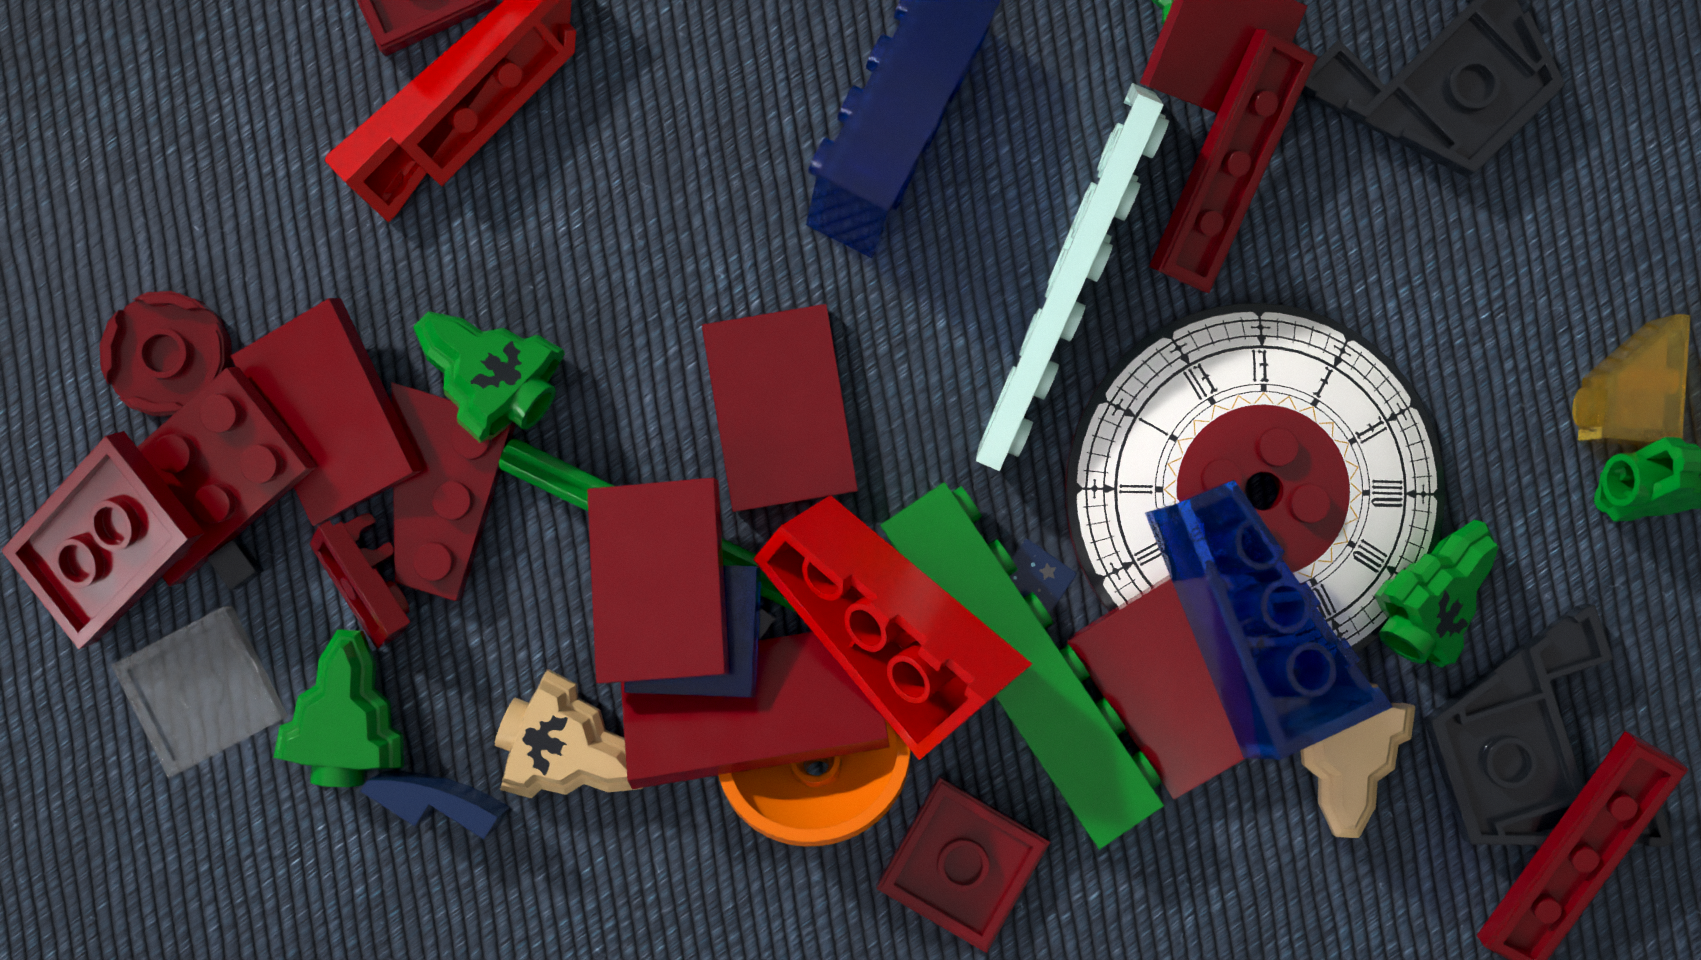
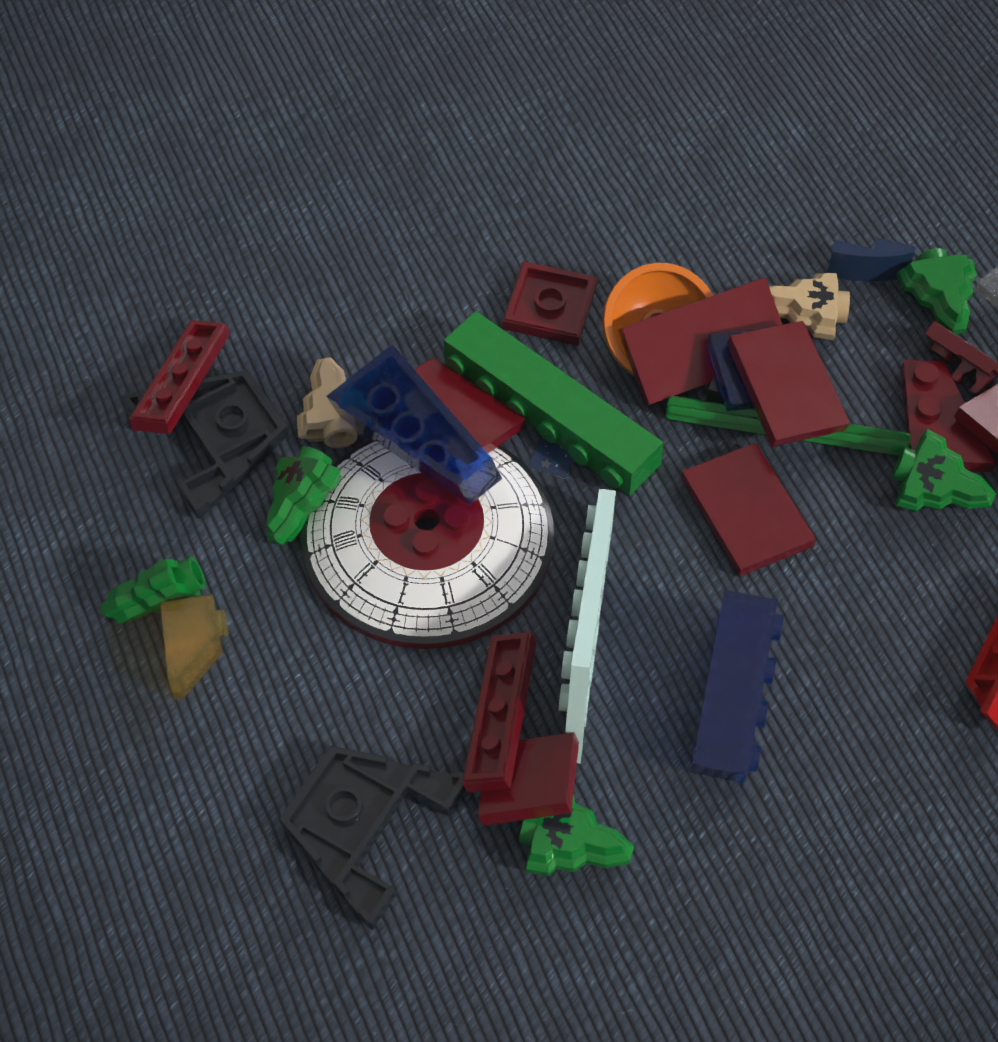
camera: 165 degrees right, 30 degrees down
red wedge [753,495,1032,760] -> none

